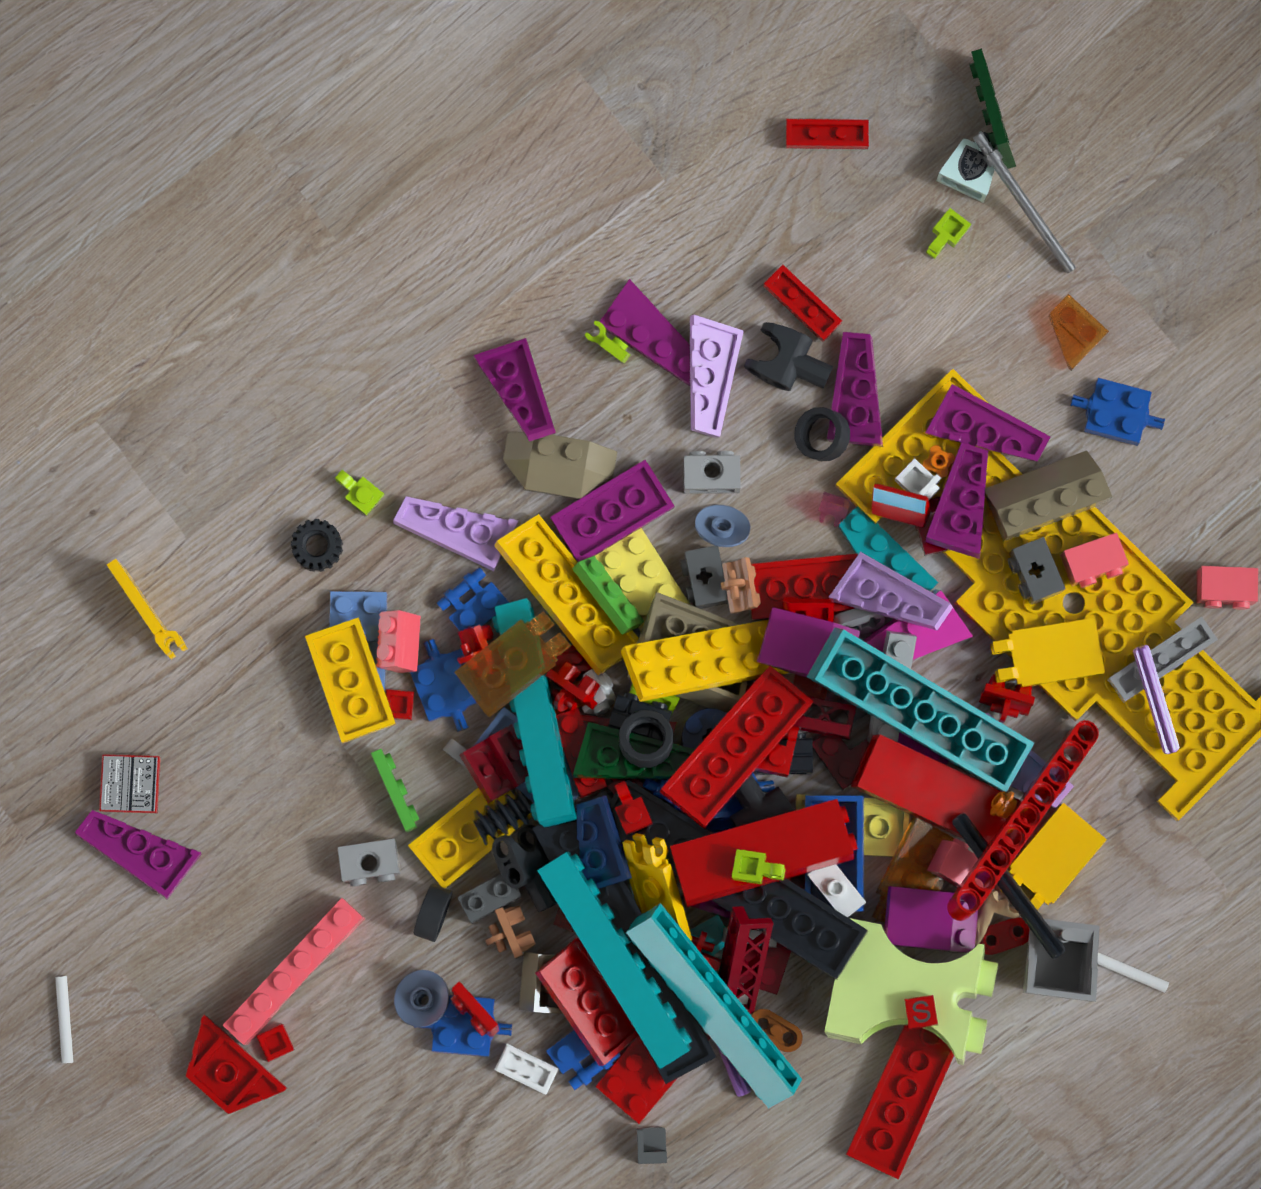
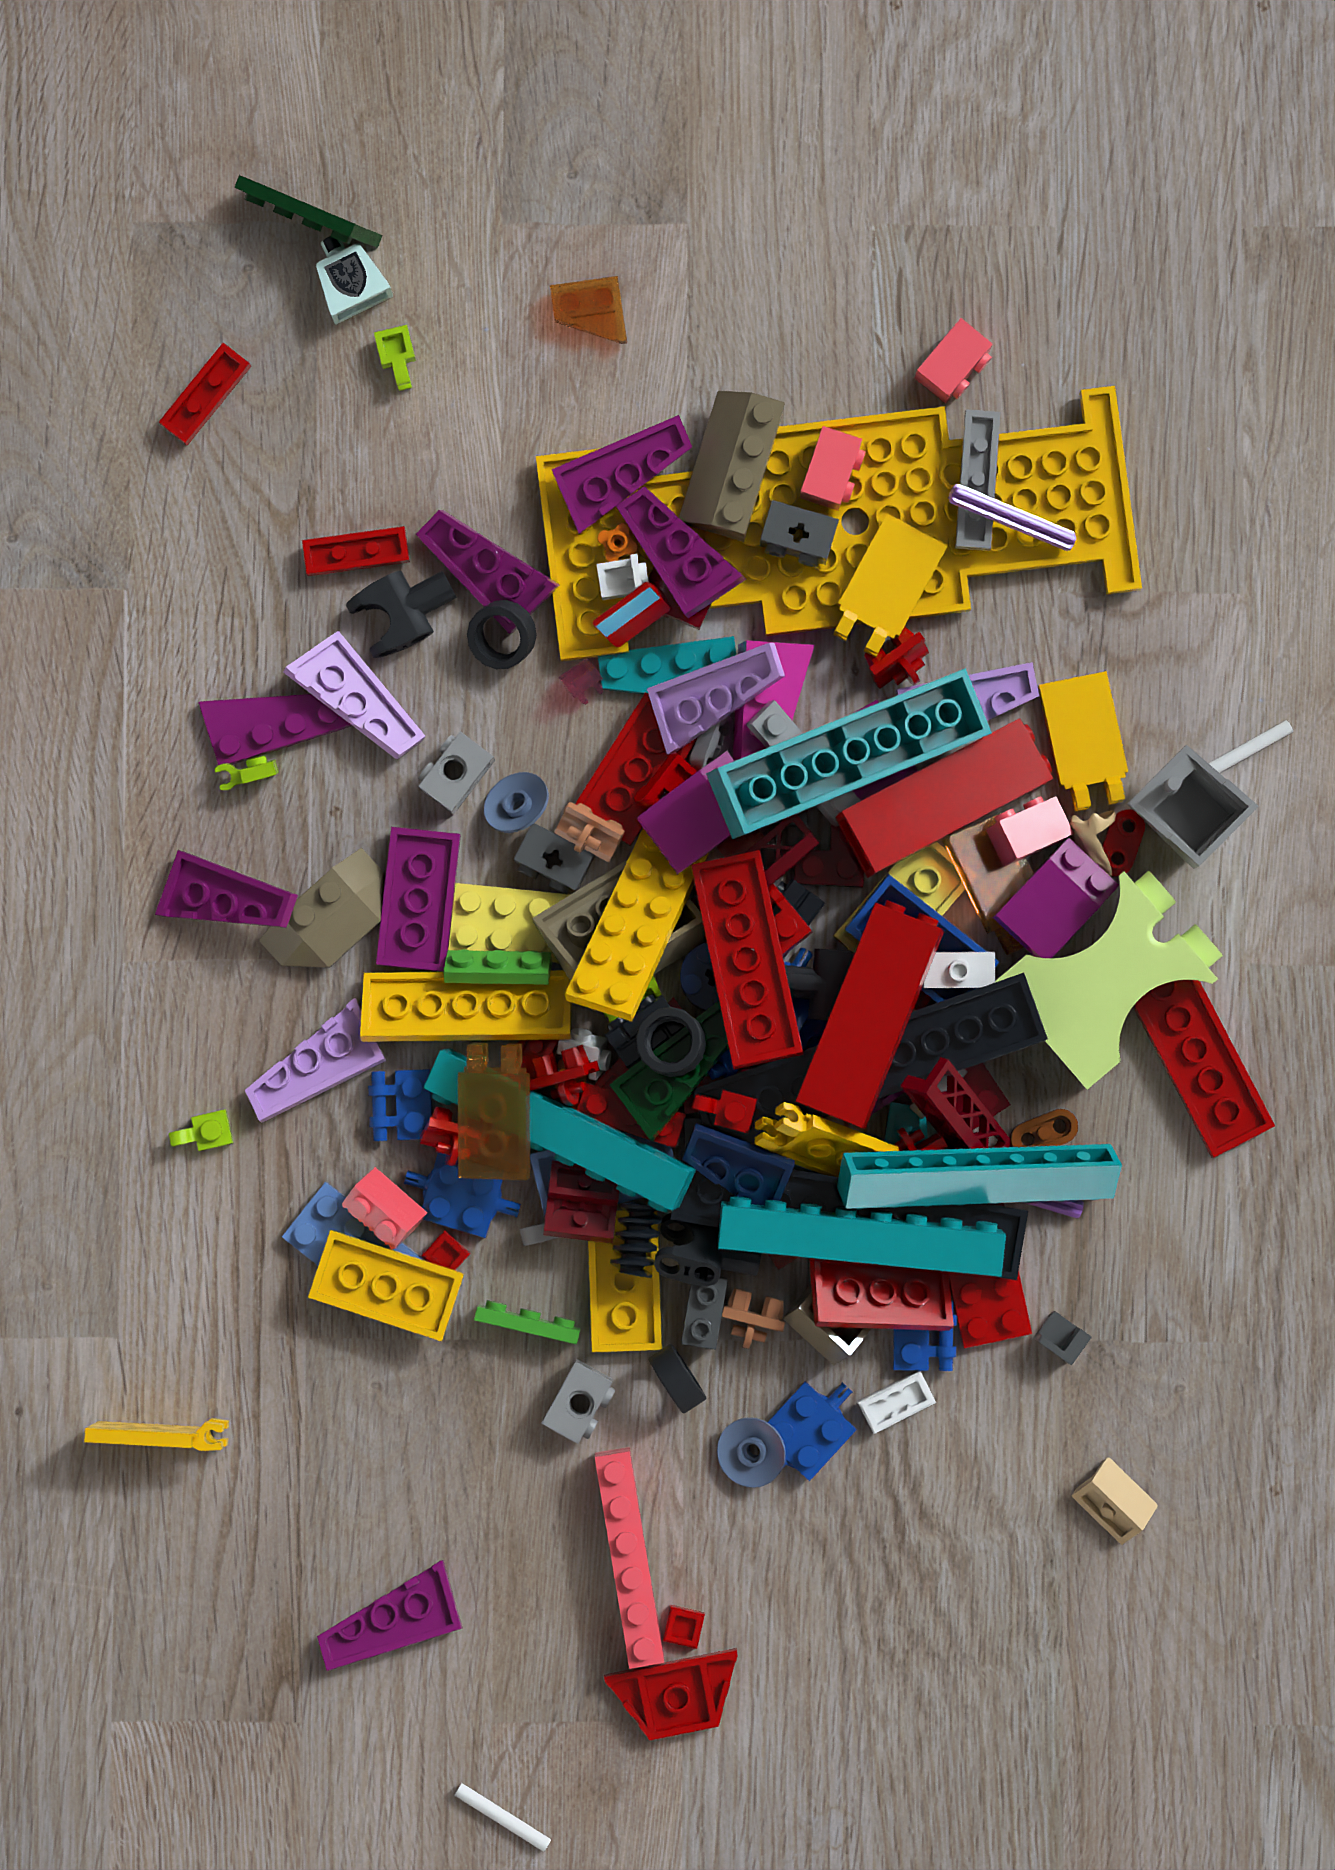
camera: 50 degrees left, 5 degrees up
light grey tile [99,755,161,814] -> none
black tyre [291,519,343,572] -> none
red tile [451,981,499,1037] -> none
lime plate [732,849,786,884] -> none
red tile [904,995,938,1029] -> none
red beam [947,720,1099,921] -> none
black axle [952,813,1066,959] -> none
flat silver bar [973,132,1076,274] -> none
orange plate [990,791,1017,819] -> none
blue plate [1070,378,1165,446] -> none

